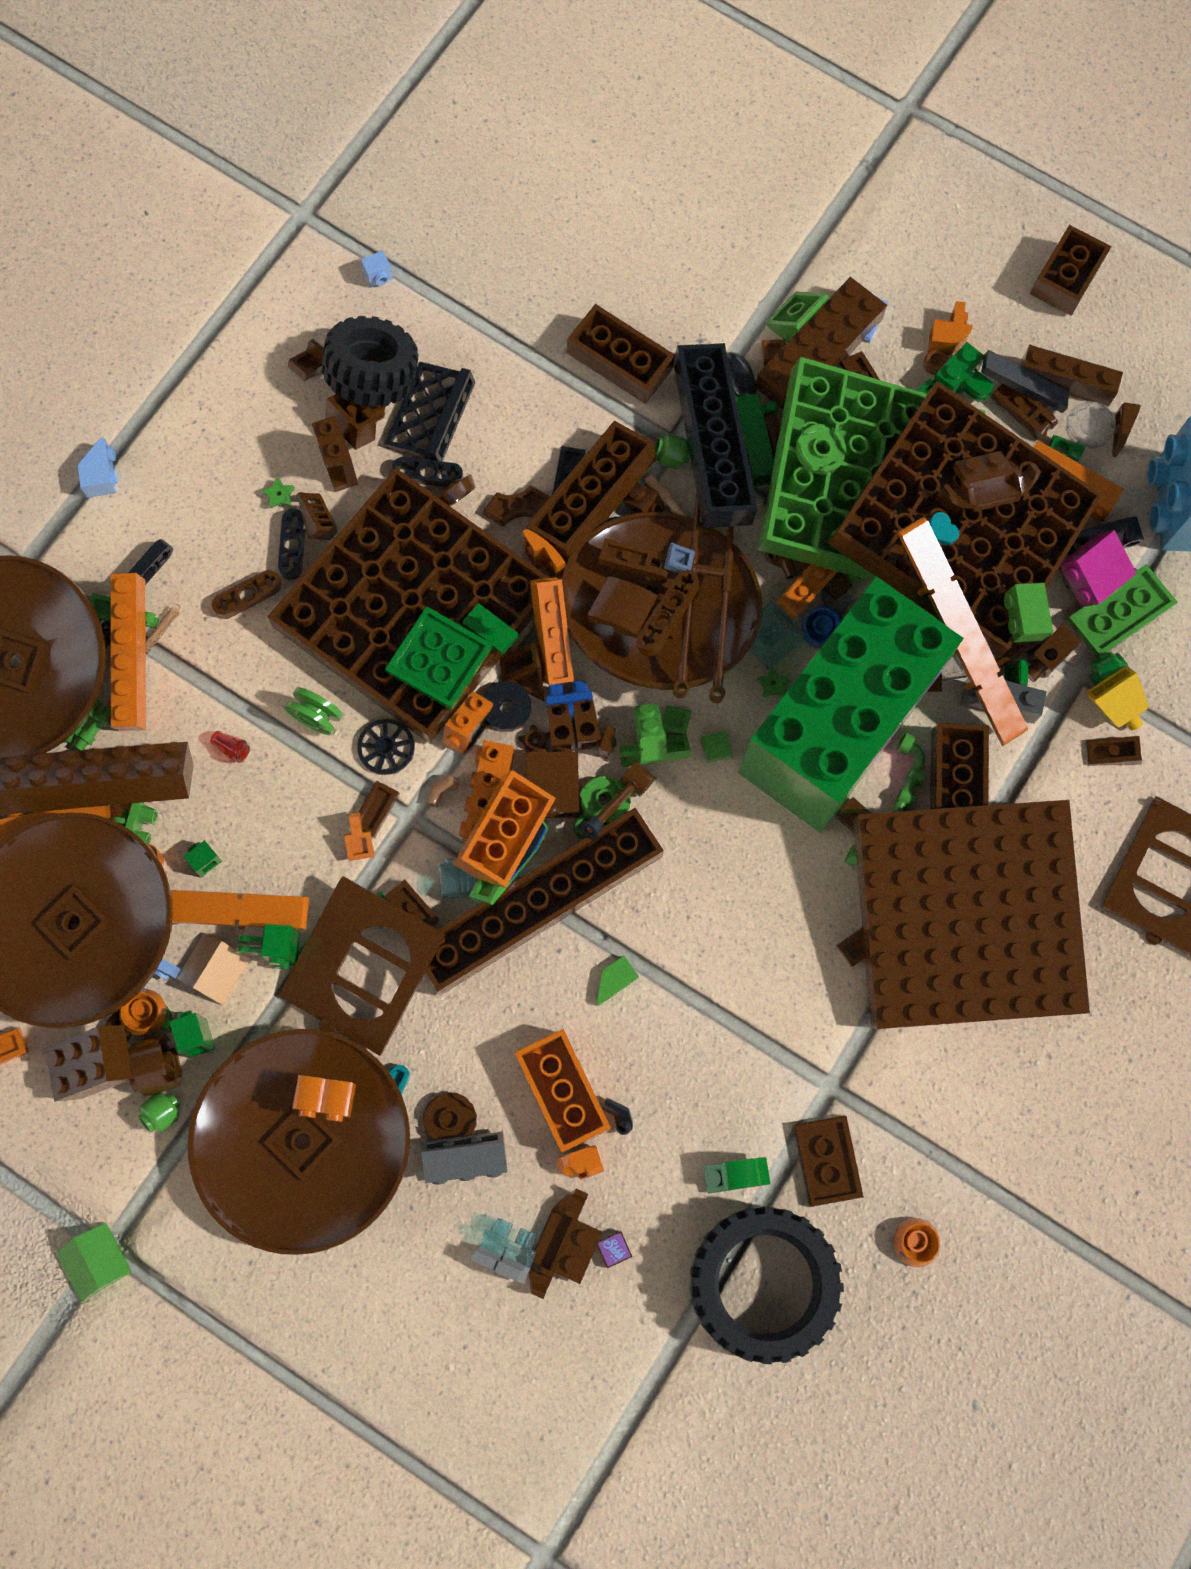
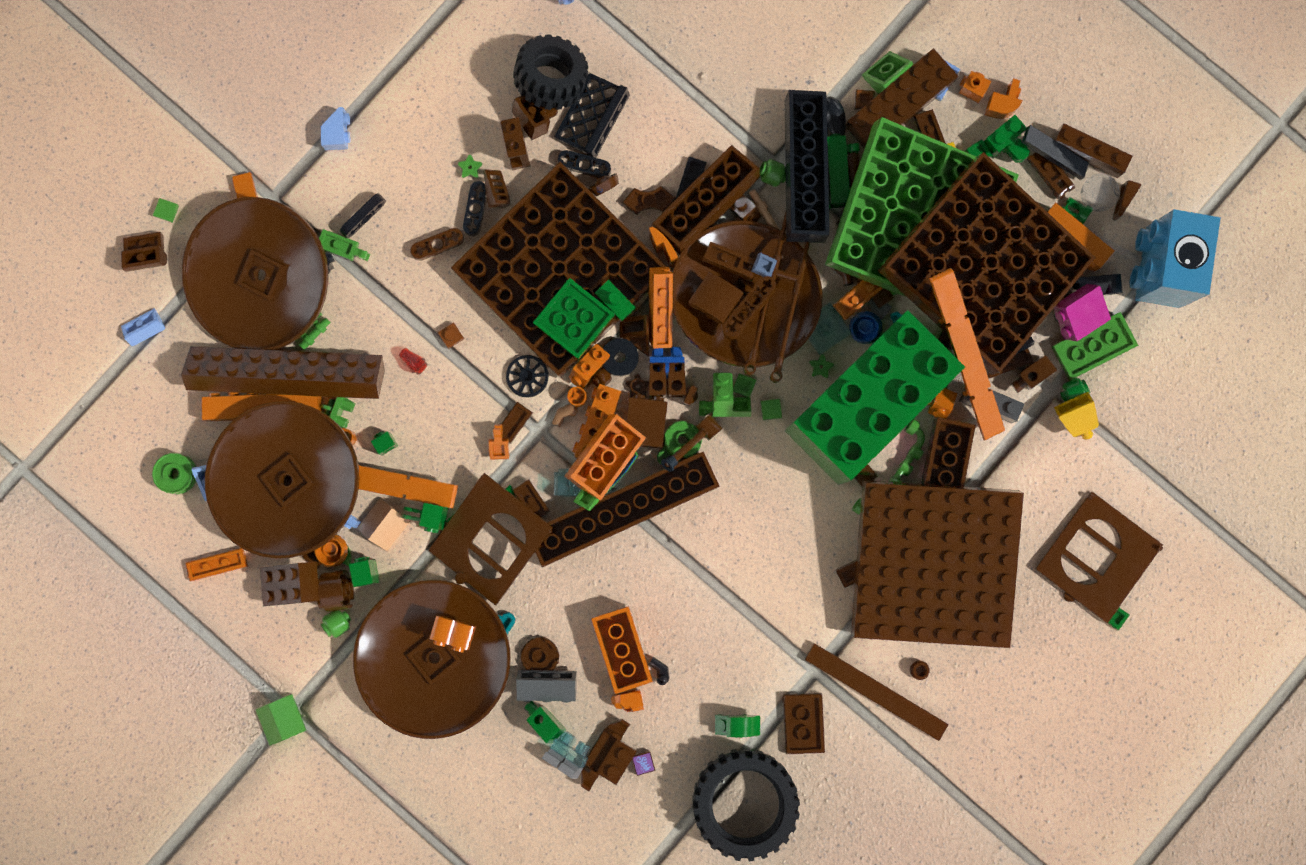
camera: 10 degrees right, 10 degrees up
orange brick [111,573,146,731] -> none
light nougat piece [146,603,182,654] -> none
bright green wheel [284,687,343,736] -> none
reddish brown bracket [287,339,324,381] -> none
reddish brown brick [567,304,675,404] -> none
bright green tile [597,955,639,1006] -> none
bright green tile [796,424,846,475] -> none
orange hat [894,1218,941,1267] -> none
dark orange tile [923,350,949,375] -> none
teal tile [929,512,959,545] -> none
reddish brown plate [944,451,1041,512] -> none
bright green brick [1004,583,1053,642] -> none
green tile [1004,659,1028,686] -> none
reddish brown brick [1030,224,1112,316] -> none
reddish brown slope [1086,736,1142,766] -> none
none -> dark orange plate [438,322,465,349]
none -> green torso [524,701,567,743]
none -> orange wheel [567,387,587,408]
none -> reddish brown piece [591,367,612,387]
none -> reddish brown tile [804,643,949,741]
none -> reddish brown plate [910,660,930,680]
none -> orange brick [927,388,958,419]
none -> orange brick [959,71,992,103]

